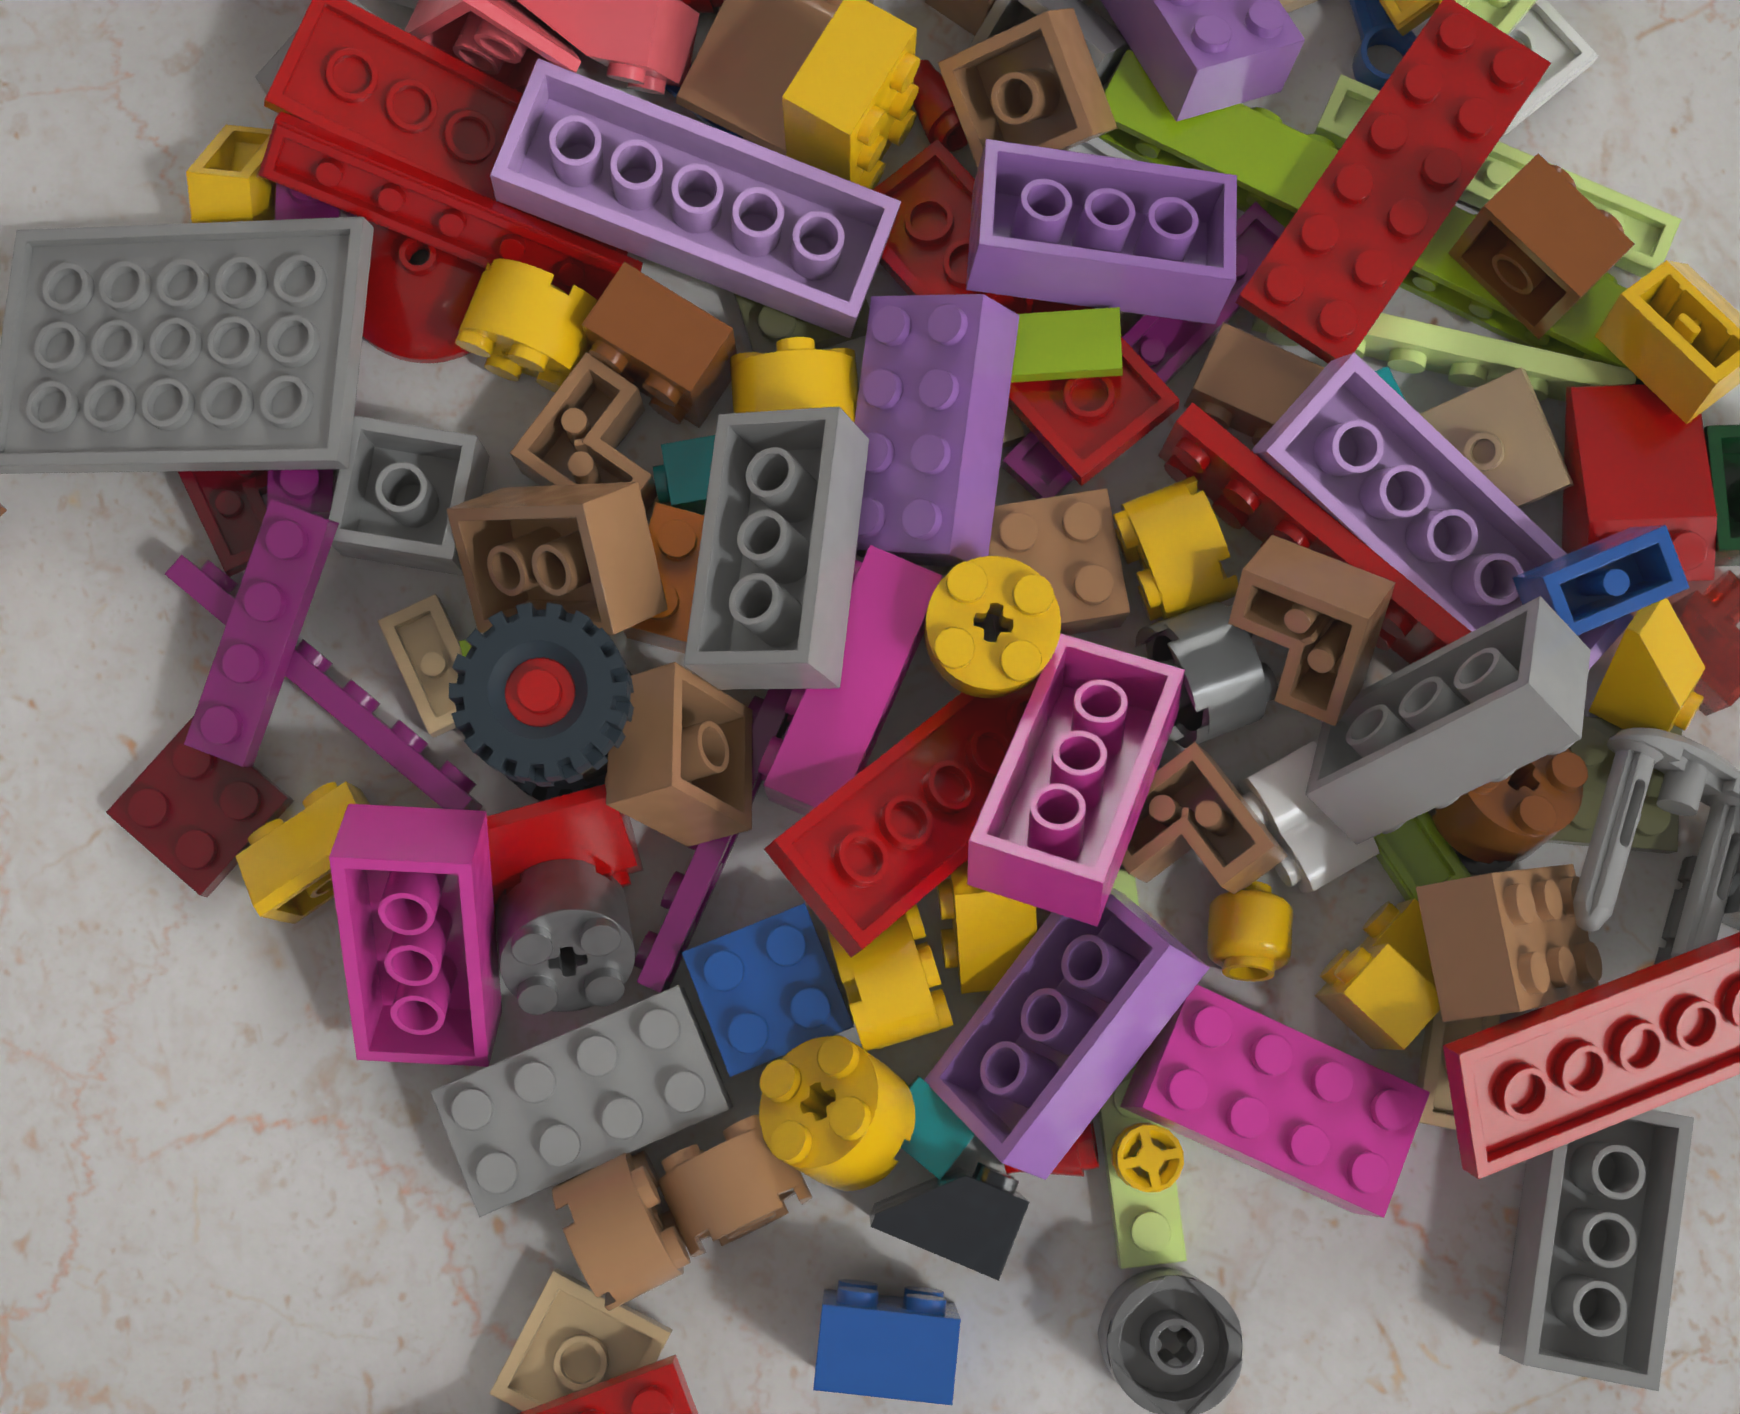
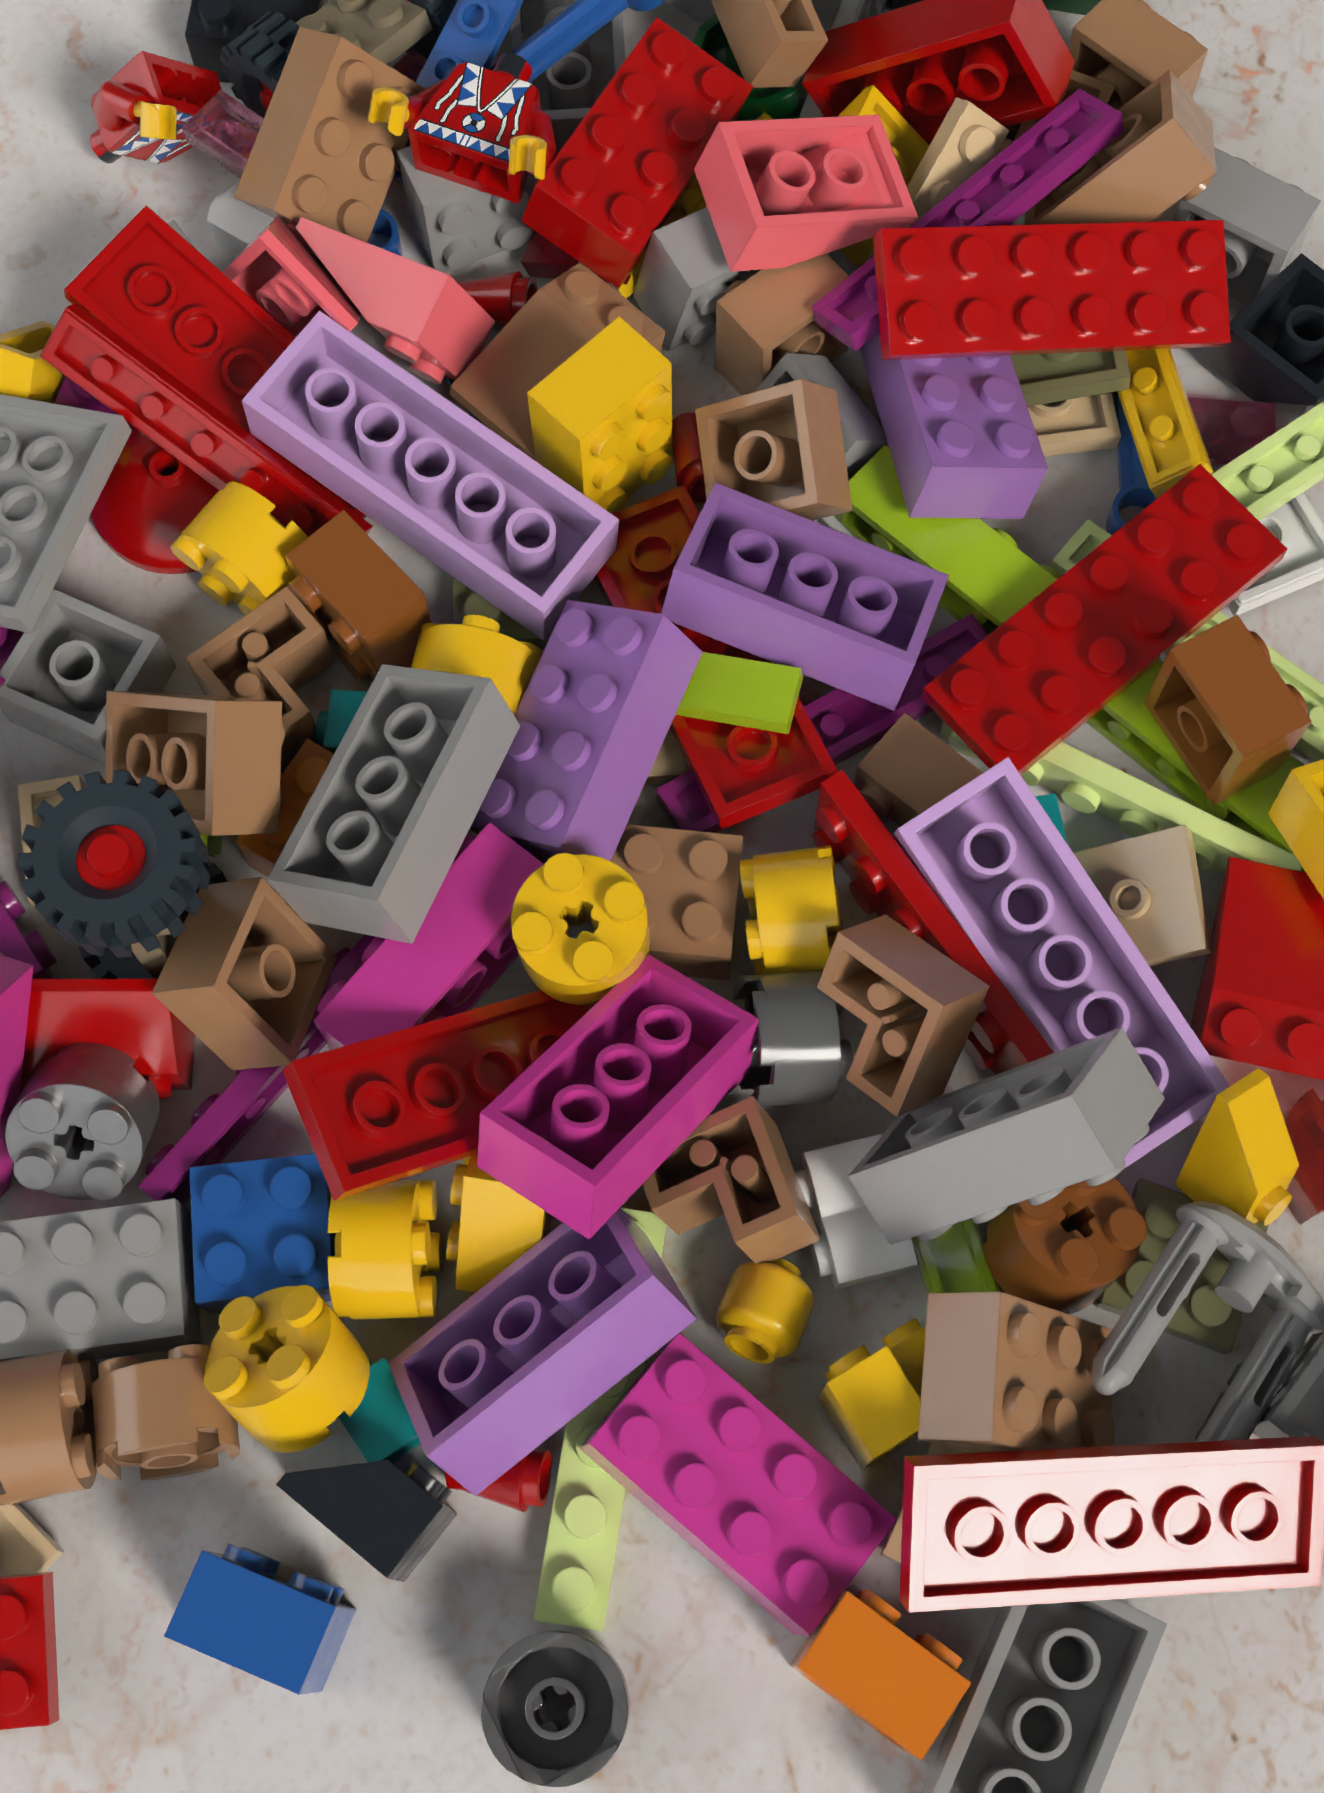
camera: 20 degrees right, 10 degrees down
yellow wheel [1111,1123,1184,1192] -> none
blue brick [1512,525,1690,636] -> none
none -> orange brick [790,1588,971,1761]

